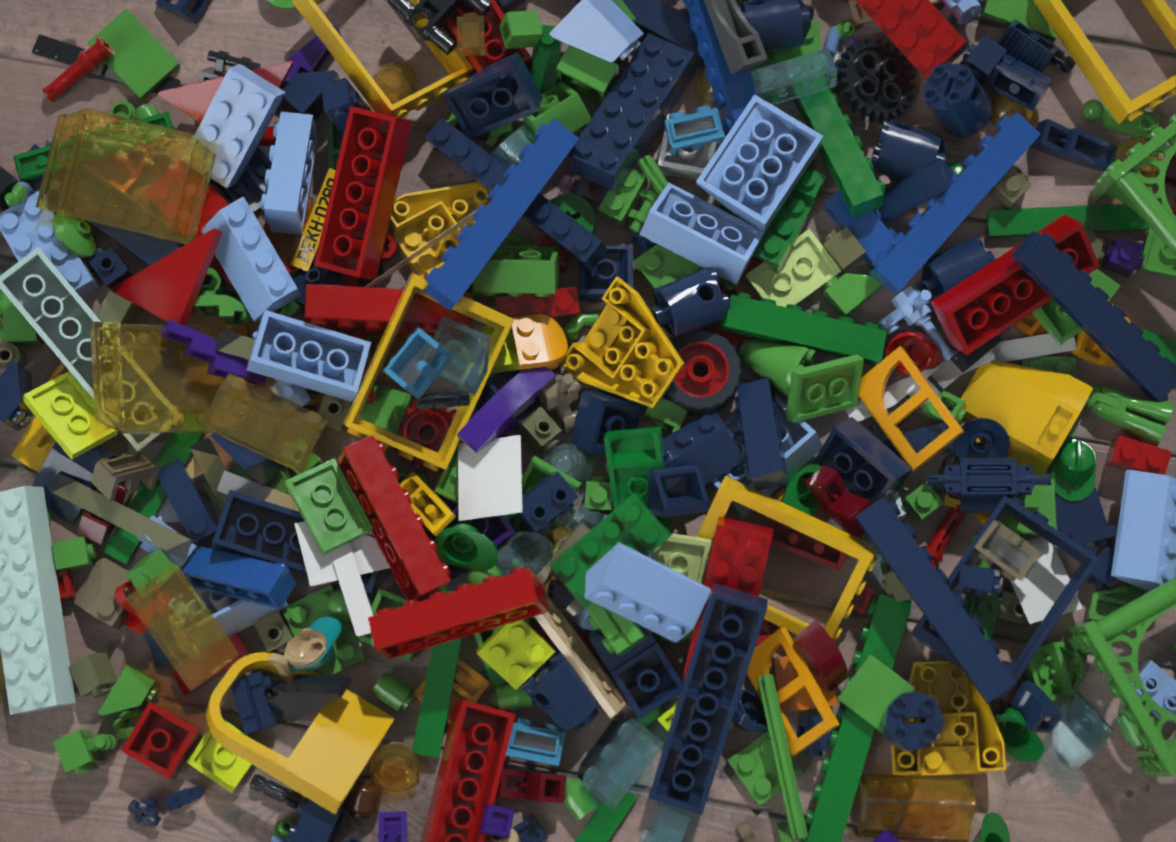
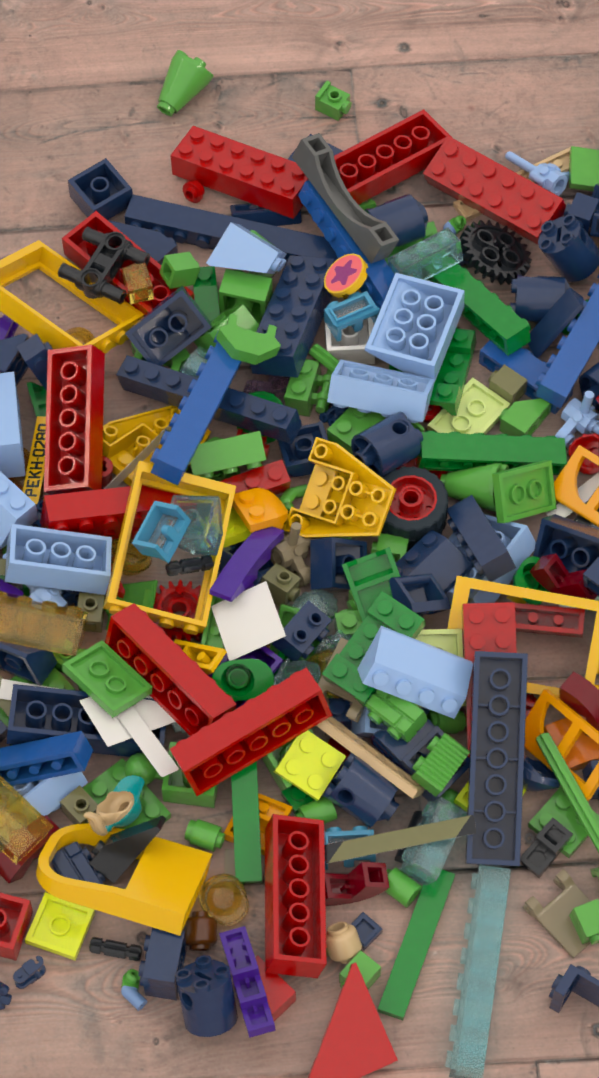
camera: 15 degrees left, 20 degrees down
dark purple tile [480,805,515,838] -> none
none -> bright green piece [216,314,281,365]
none -> tile [324,253,368,298]
none -> olive sticker [324,815,476,864]
none -> bright green brick [411,733,470,797]
none -> black slope [520,818,573,878]

